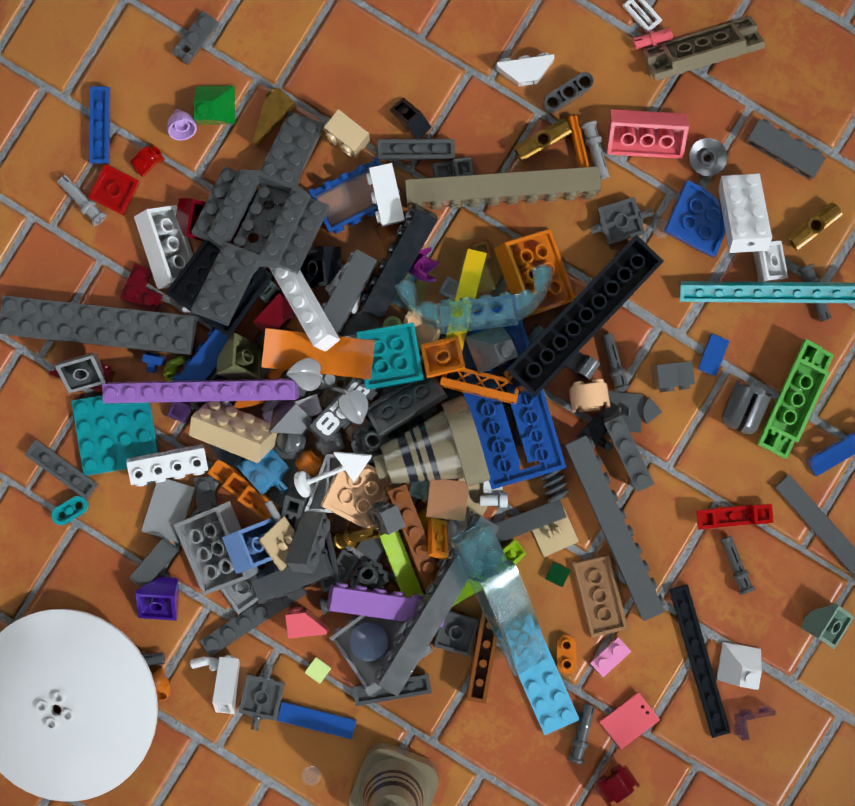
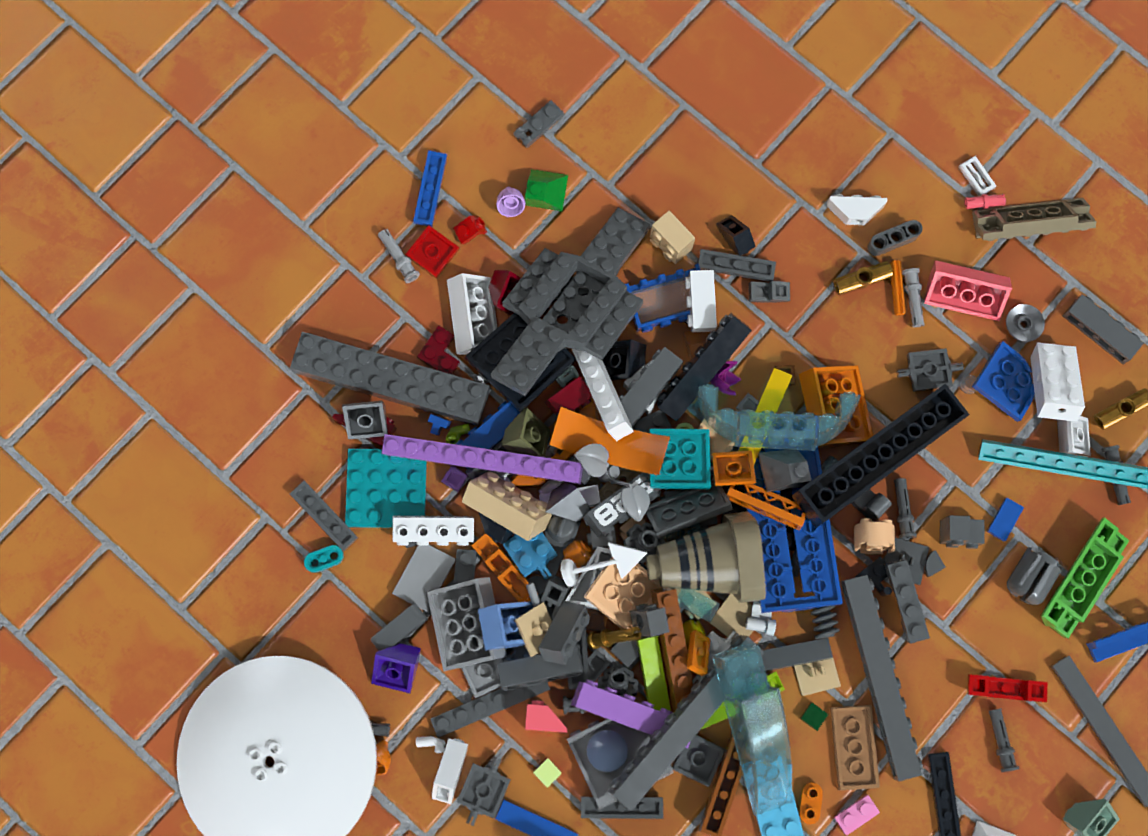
camera: 10 degrees right, 10 degrees down
pearl gold slope [252,87,296,147] -> none
dark tan brick [405,167,601,210] -> none
nougat tile [426,480,469,521] -> none

